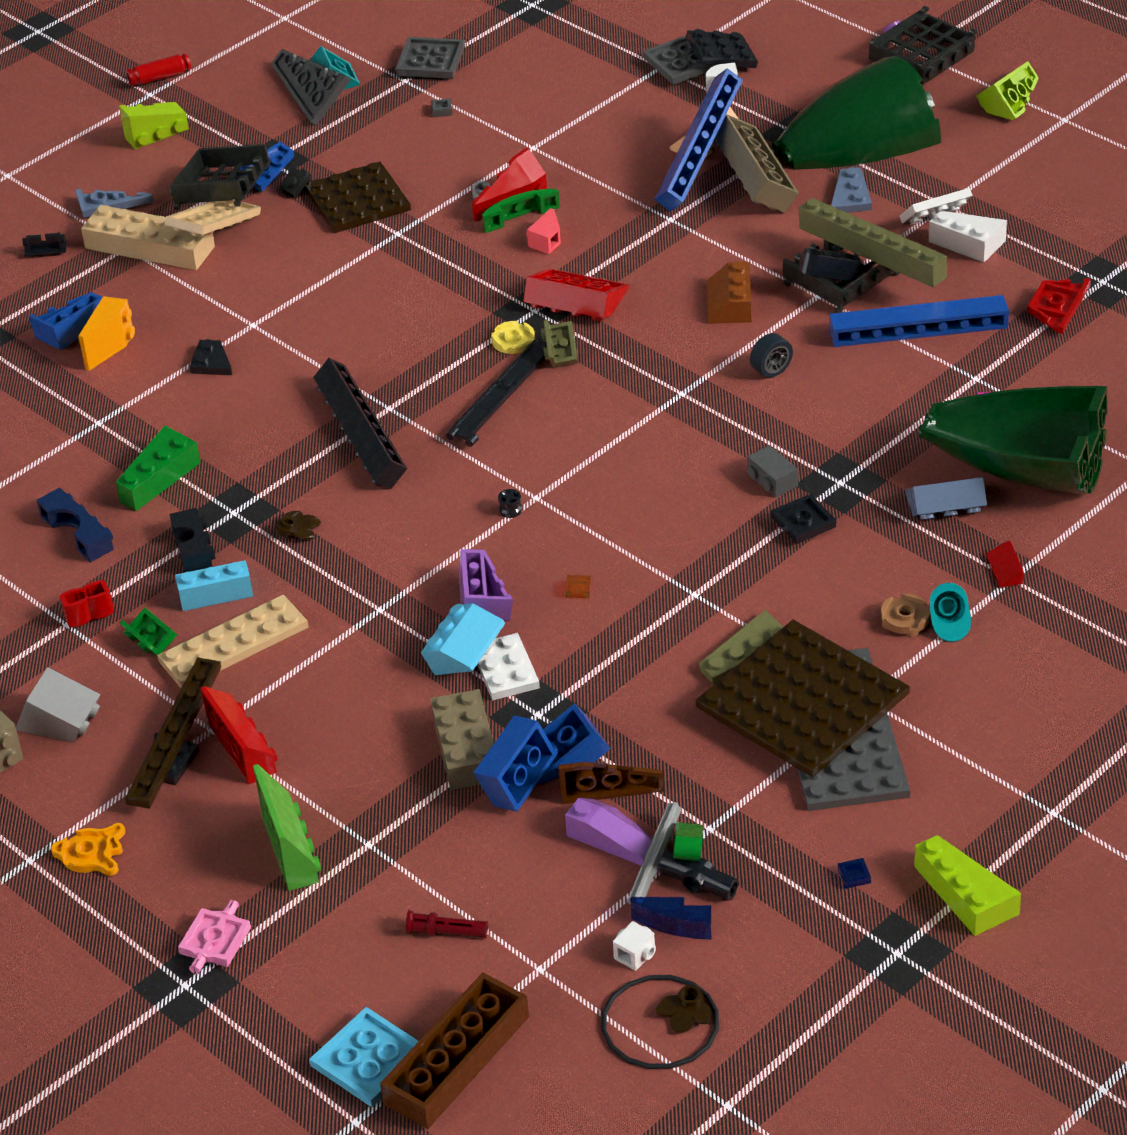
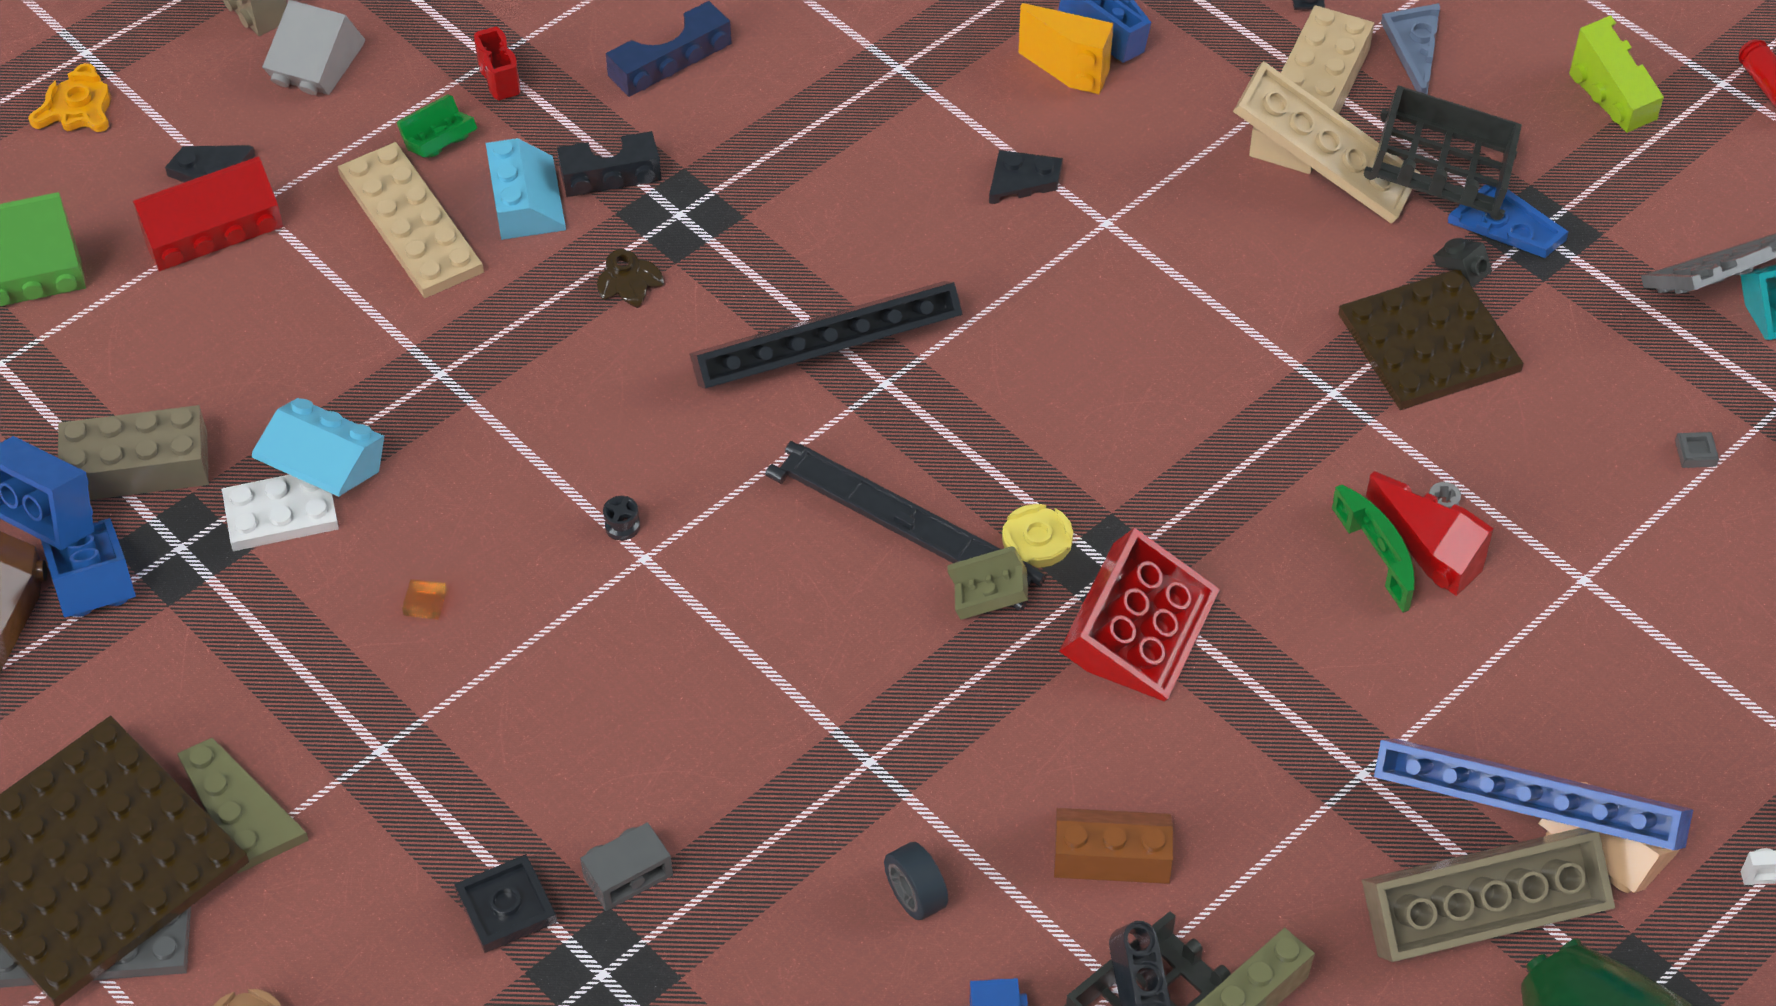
camera: 90 degrees right, 10 degrees up
green wedge [116,425,201,511] -> none
dark brown tile [125,657,221,809] -> none
medium lavender wedge [458,549,513,620] -> none
coral slope [526,208,561,254] -> none

